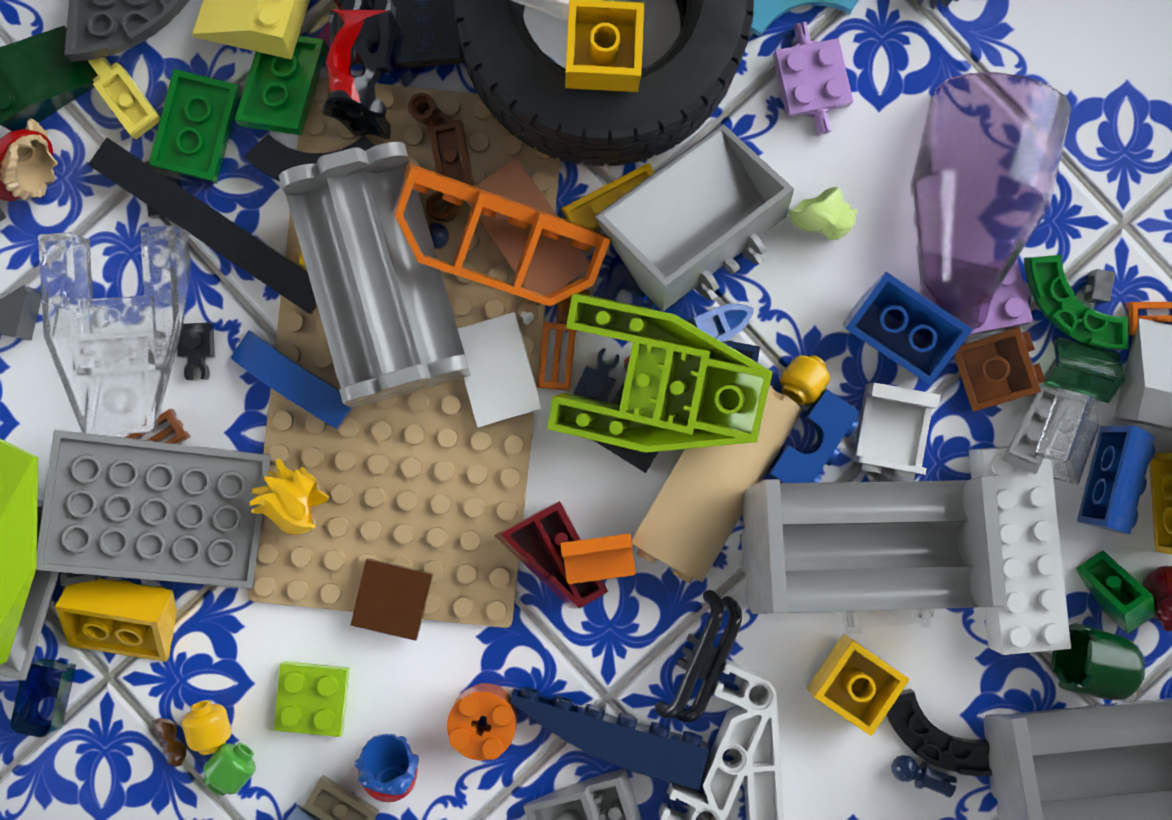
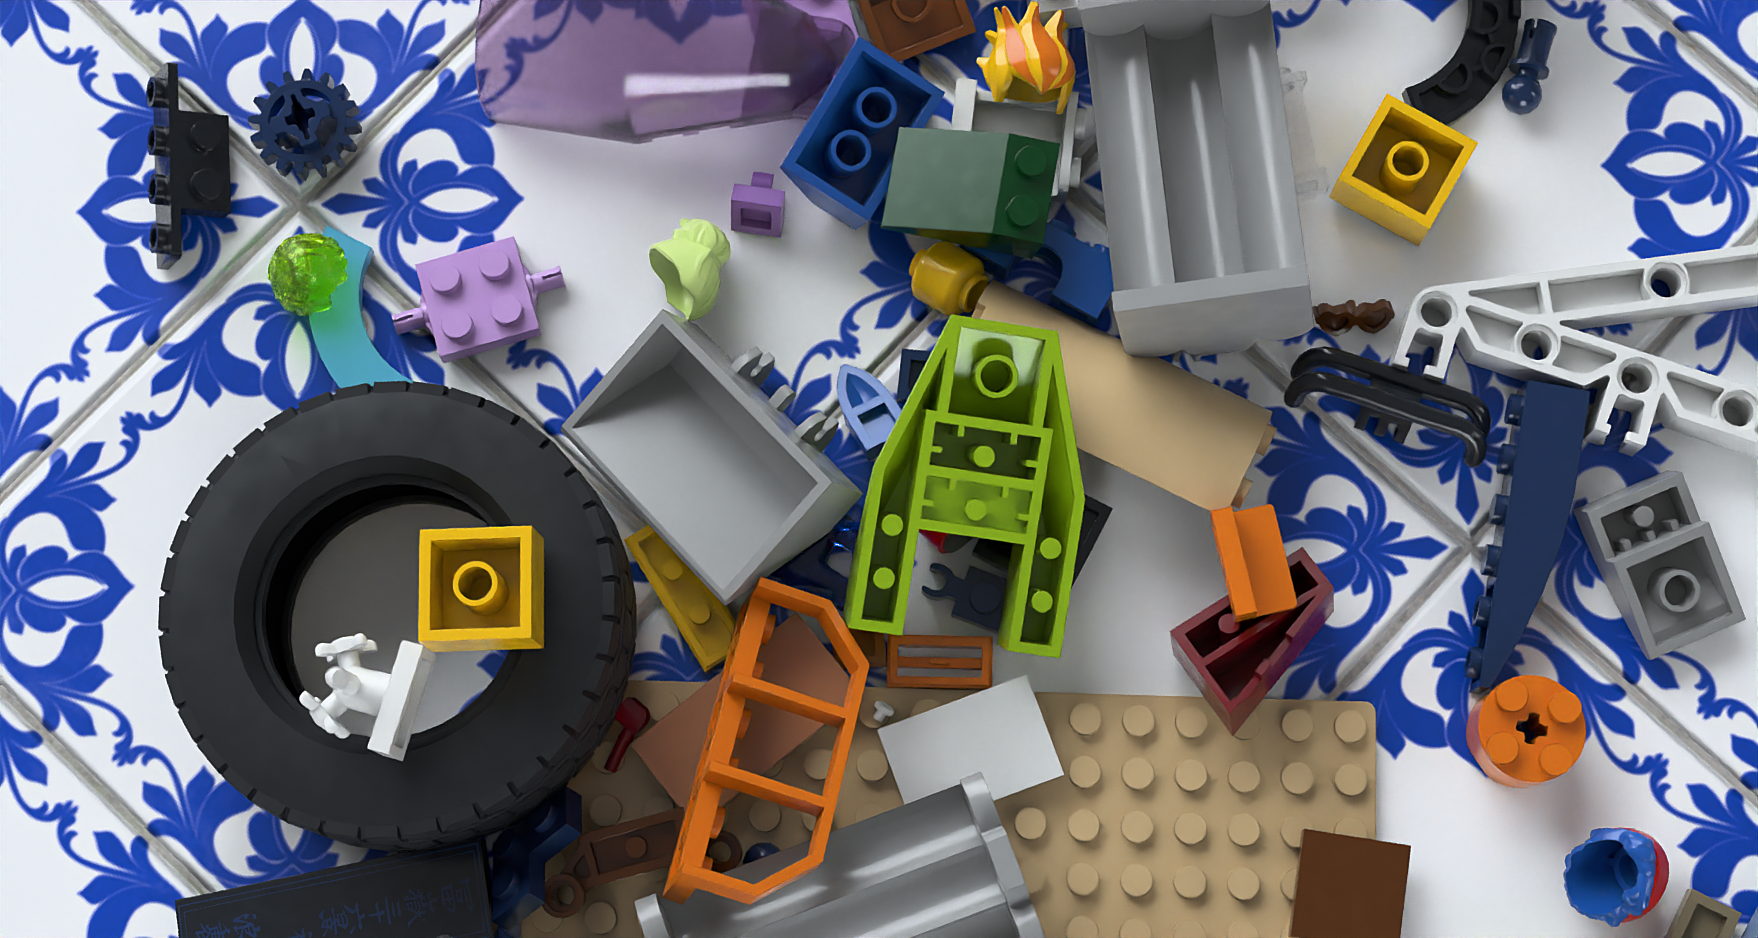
camera: 95 degrees left, 10 degrees down
none -> dark blue plate [491,786,582,931]
none -> dark red hand [604,697,650,773]
none -> medium lavender tile [731,171,785,238]
none -> dark green slope [880,127,1060,259]
none -> yellow hair [976,1,1076,114]
none -> reddish brown piece [1312,299,1395,337]

